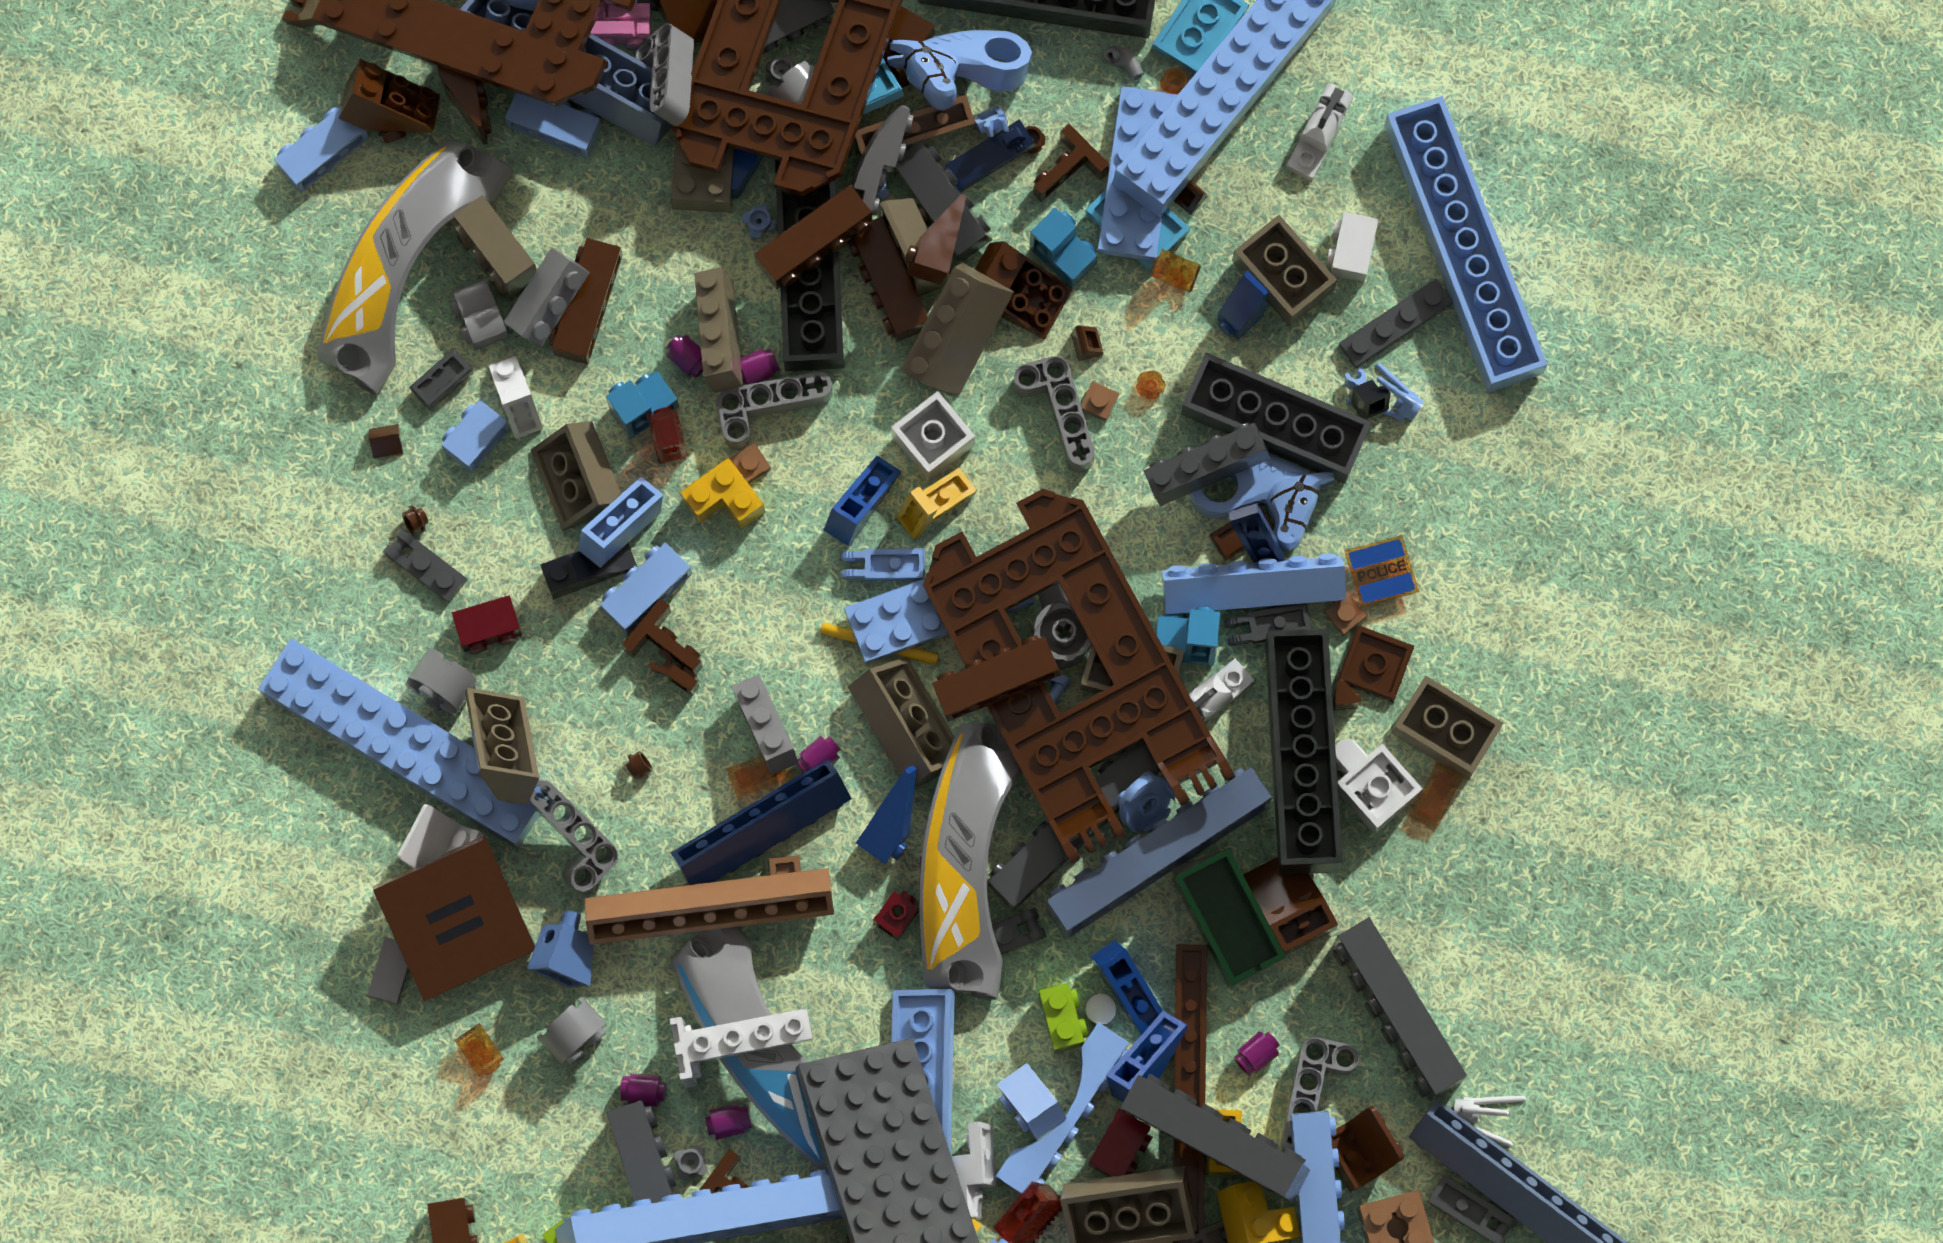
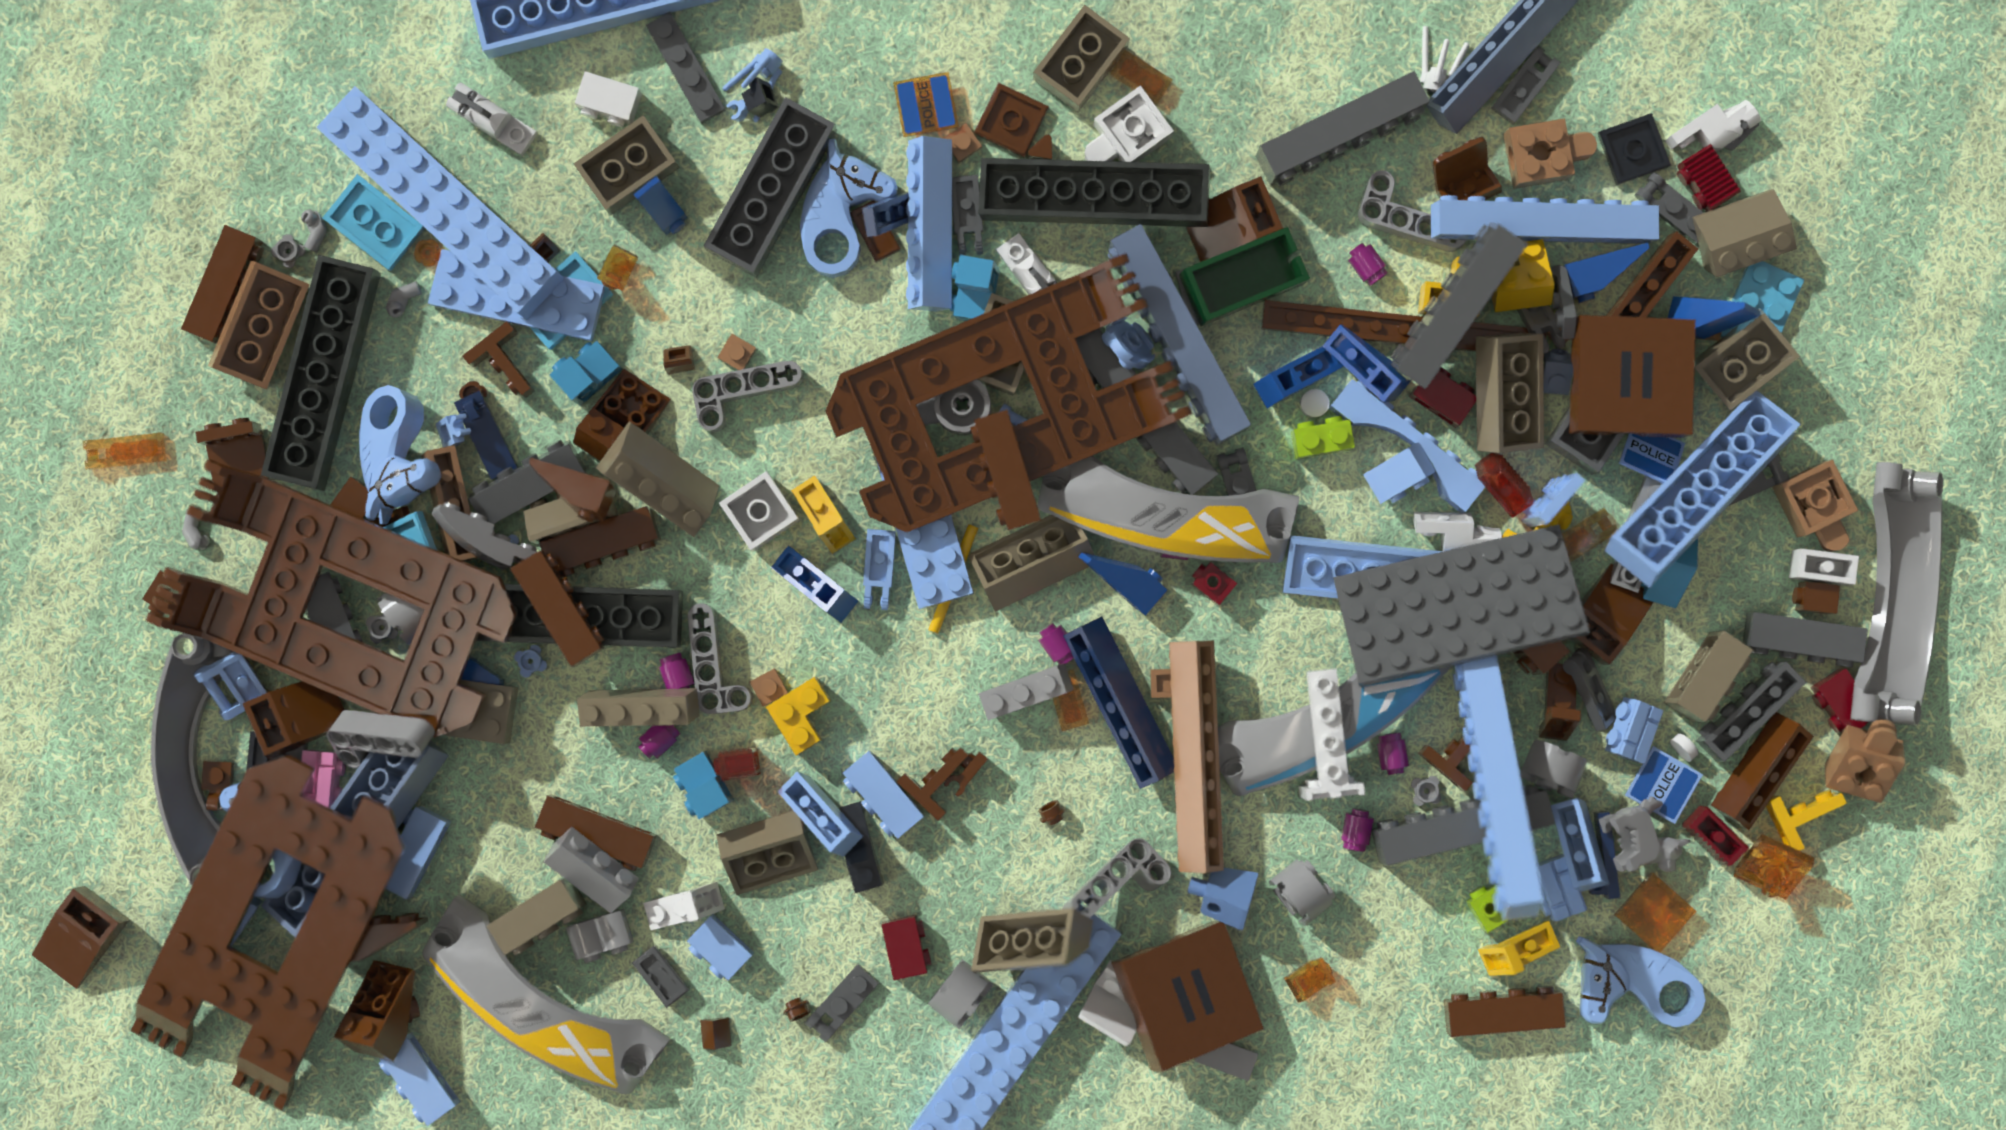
camera: 80 degrees left, 10 degrees up
clear orange plate [1136,371,1166,399] -> none
dark grey brick [1143,423,1271,506] -> none

